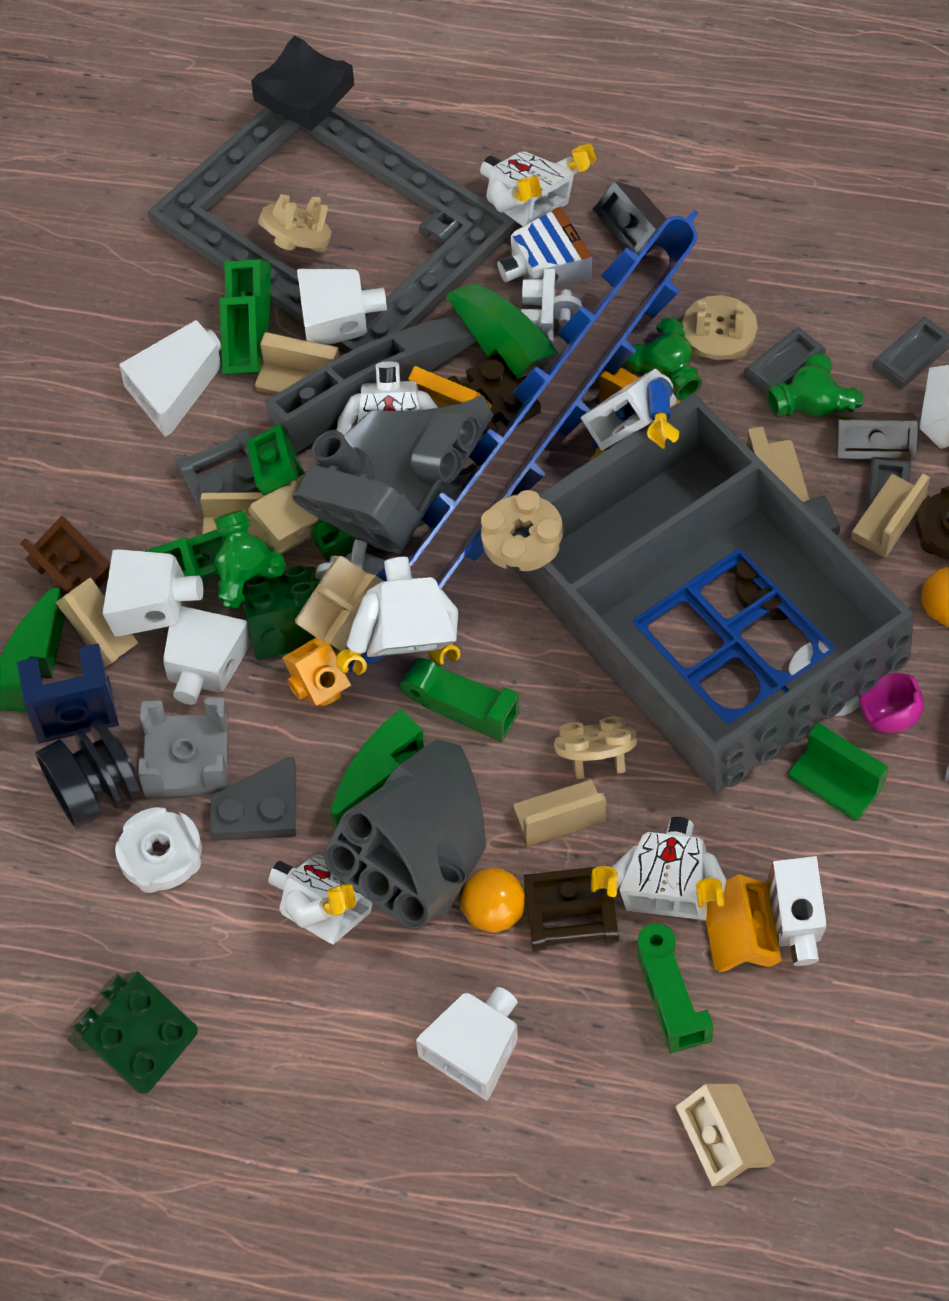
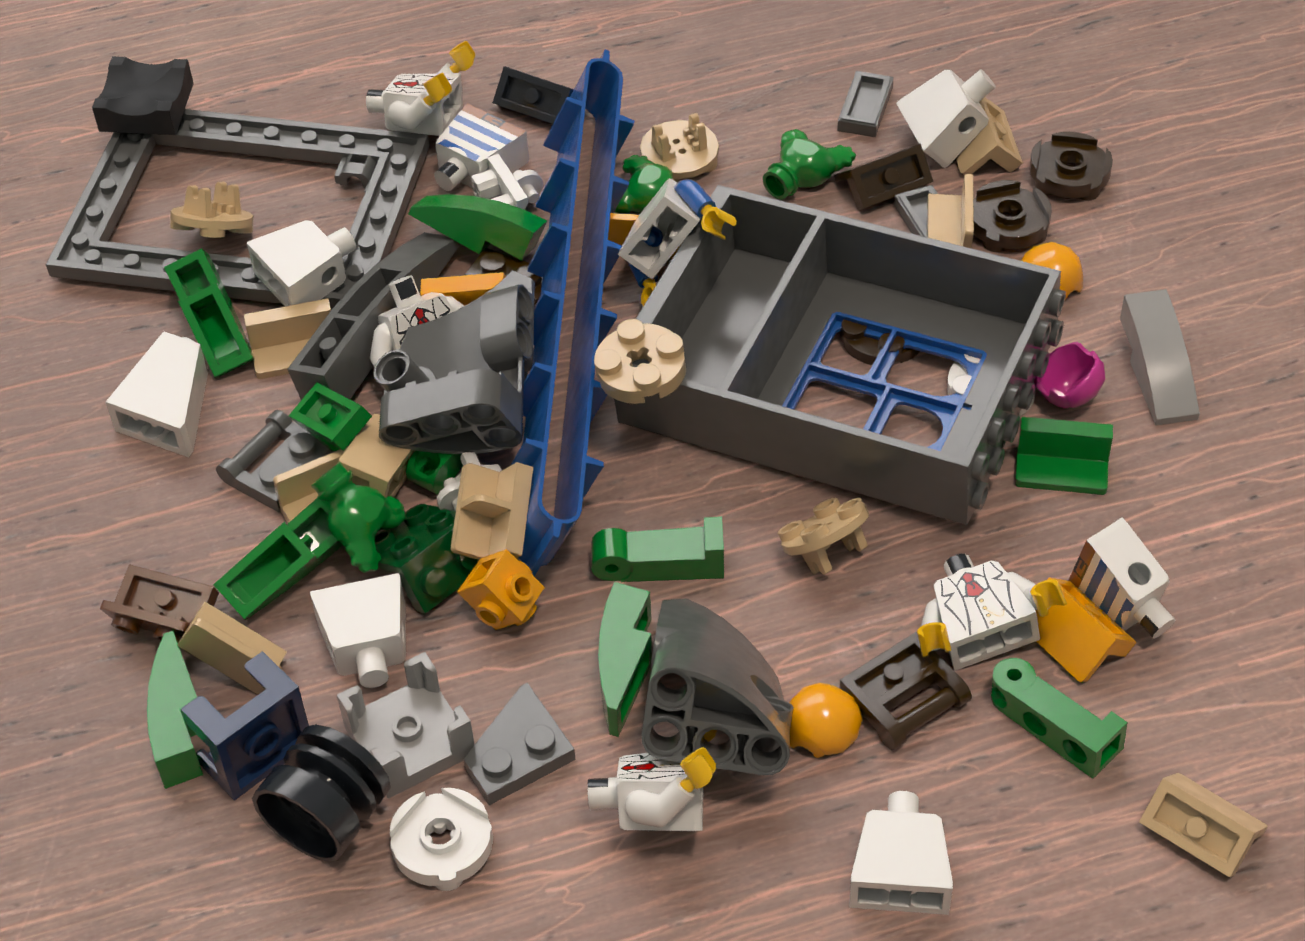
camera: 30 degrees left, 10 degrees down
white torso [103,549,203,636] -> none
white torso [336,557,461,675] -> none
tan panel [513,779,607,847] -> none
dark grey tile [744,327,826,396] -> none

